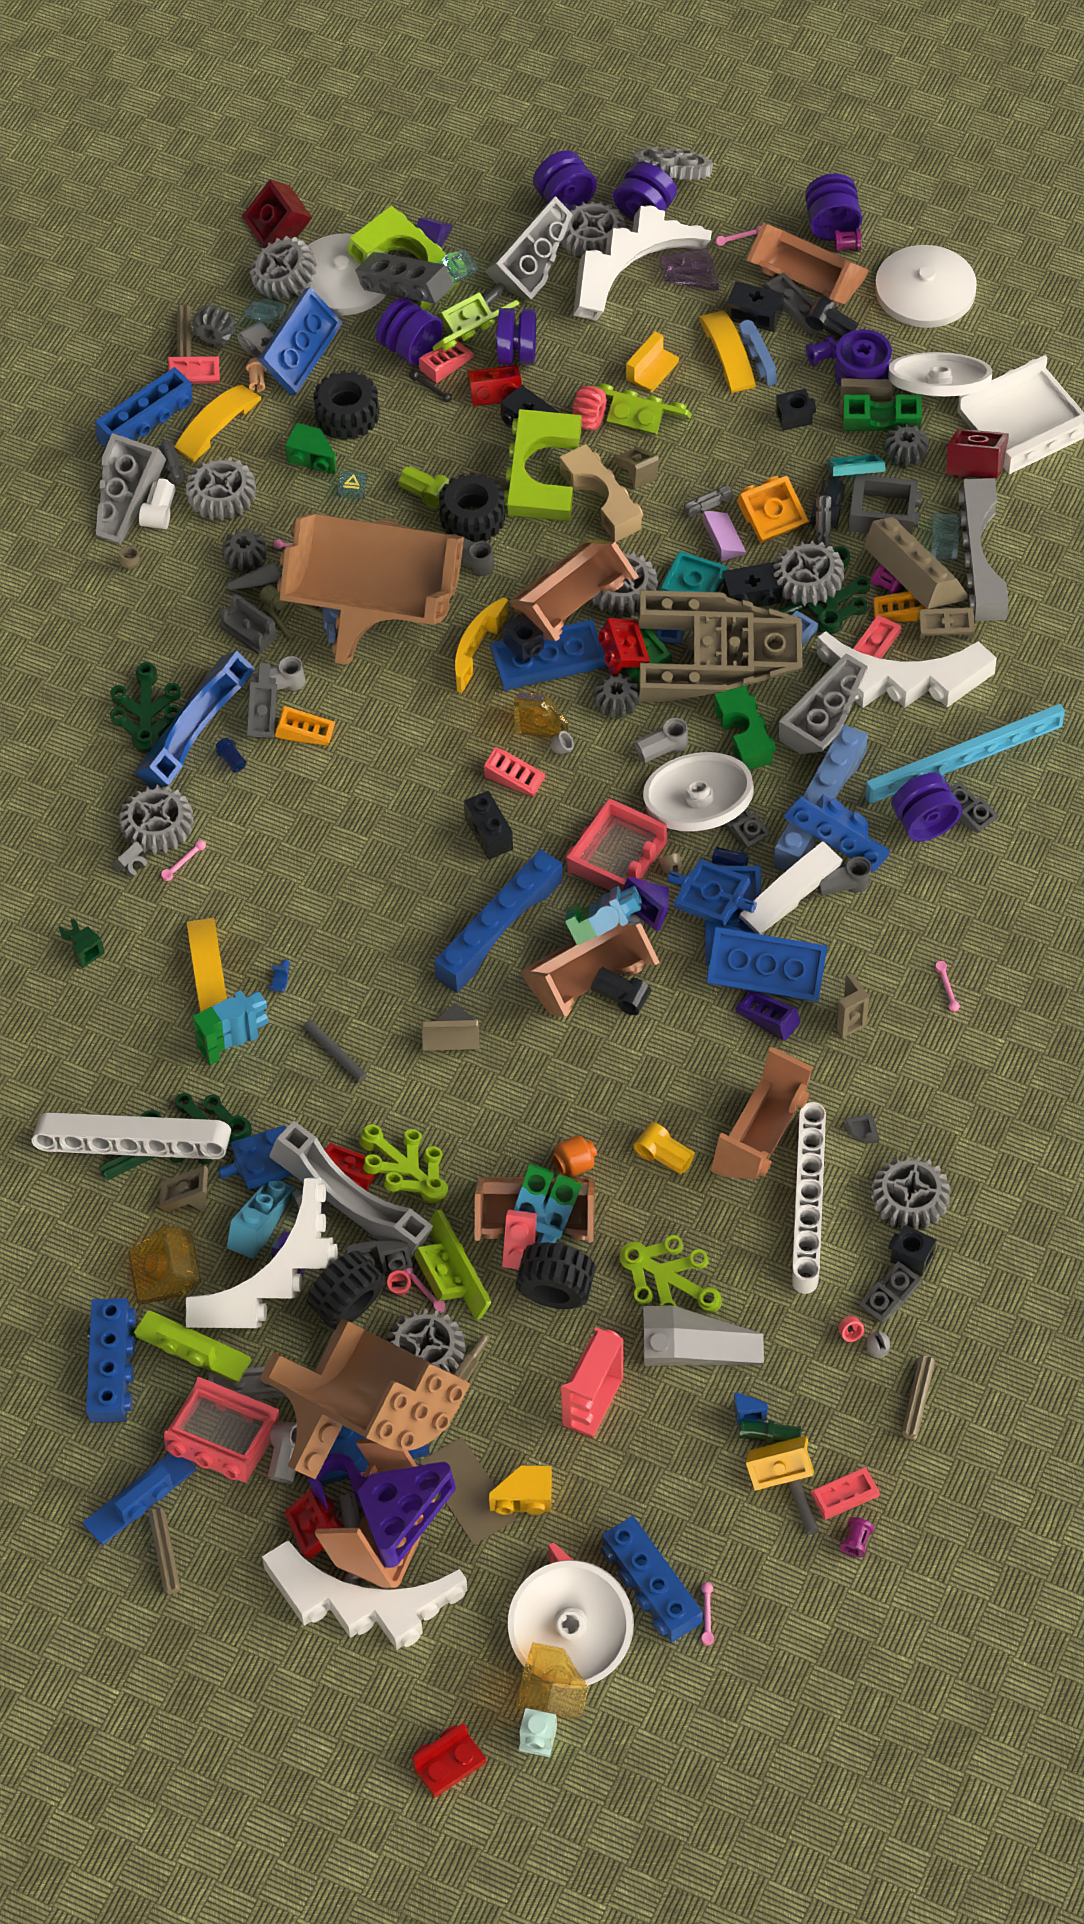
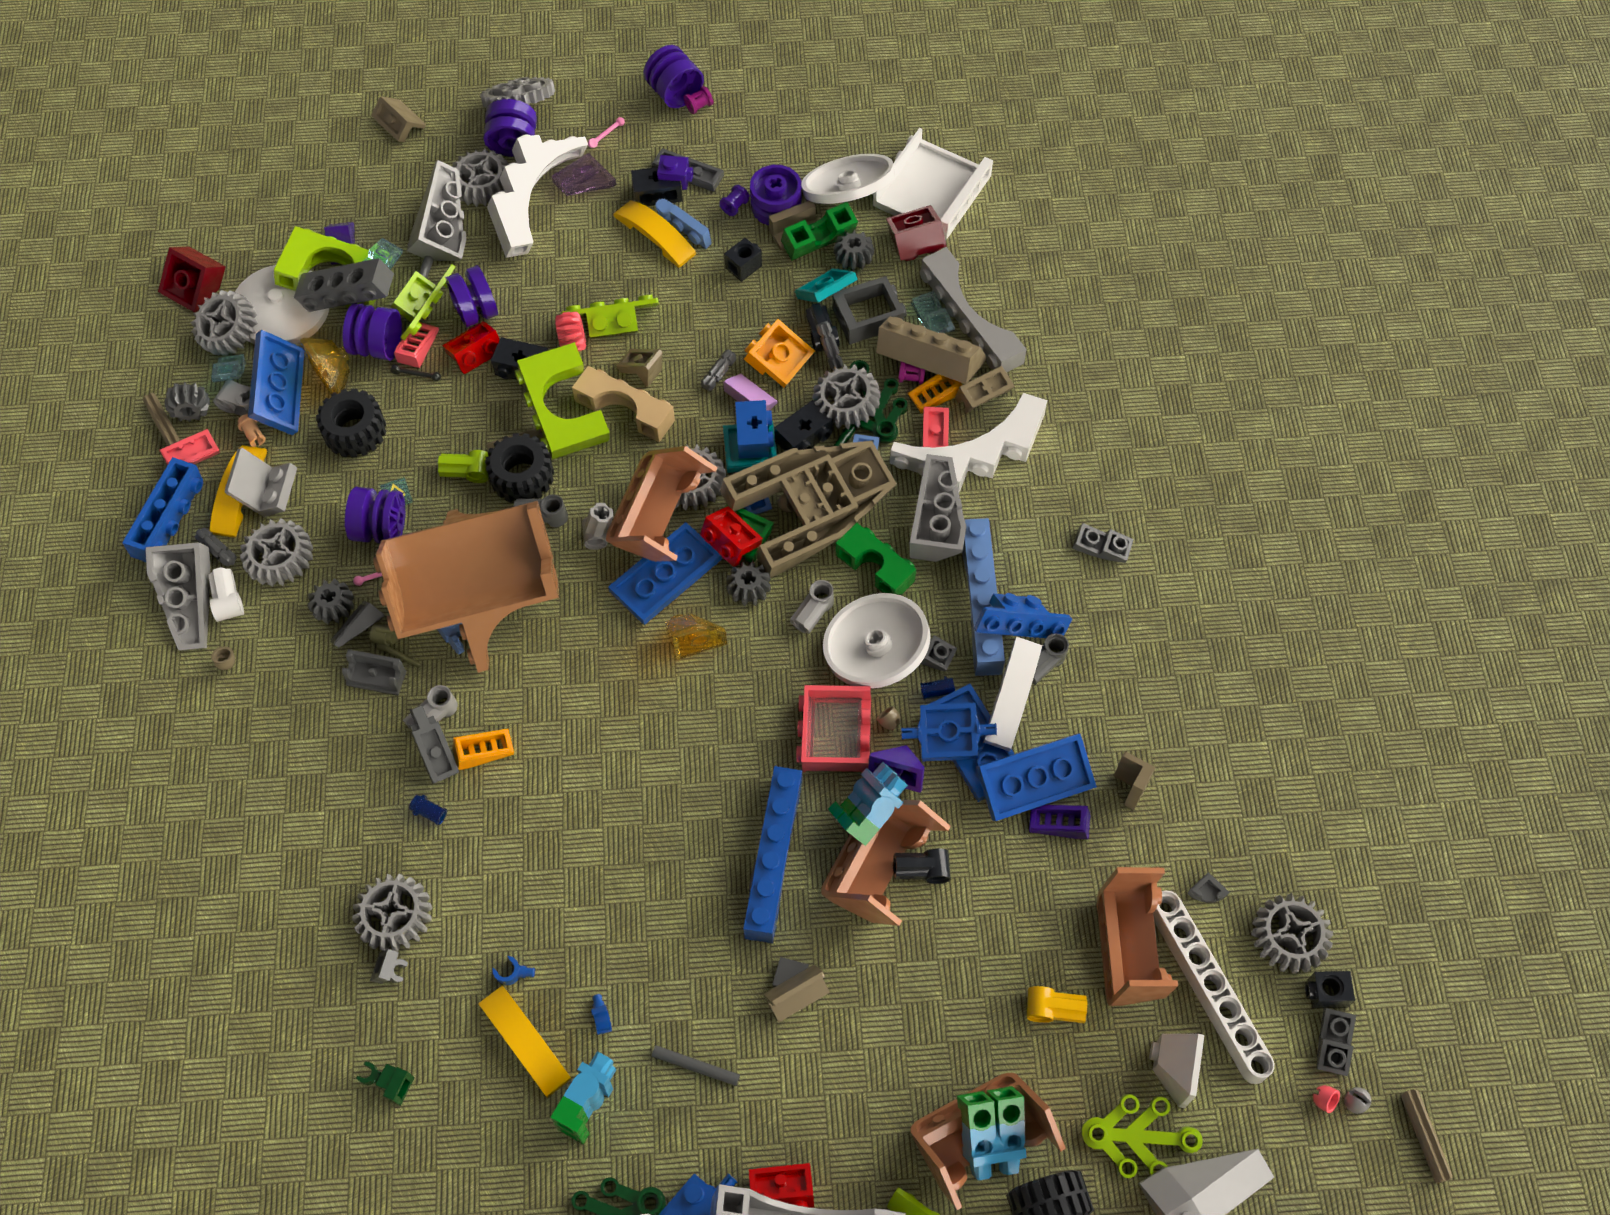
camera: 30 degrees left, 5 degrees up
dark green plant [110,662,181,753] -> none
blue arch [134,650,255,790] -> none
bright pink hinge [161,840,206,881] -> none
green slope [285,423,337,474] -> none
lime plant [359,1124,448,1203] -> none
yellow slope [455,598,509,693] -> none
black brick [464,790,513,860] -> none
coral slope [484,747,545,797] -> none
black brick [502,613,544,662] -> none
coral plate [502,1210,537,1269] -> none
dark purple wheel [533,150,597,210] -> none
light grey hinge [550,731,574,755] -> none
orange head [552,1135,597,1178] -> none
yellow panel [626,331,679,393] -> none
nougat windscreen [746,222,869,307] -> none
black piece [805,297,859,339] -> none
medium azure tile [865,704,1065,804] -> none
white dish [875,245,977,328] -> none
dark purple wheel [891,773,963,842] -> none
bright pink hinge [935,961,960,1012] -> none
none -> light grey bracket [225,448,297,517]
none -> clear yellow slope [300,338,350,394]
none -> dark purple wheel [345,487,406,544]
none -> dark tan panel [371,96,426,142]
none -> blue piece [492,956,535,985]
none -> light grey piece [582,503,613,550]
none -> dark purple bracket [657,155,693,190]
none -> blue brick [735,400,774,459]
none -> white slope [1149,1034,1204,1108]

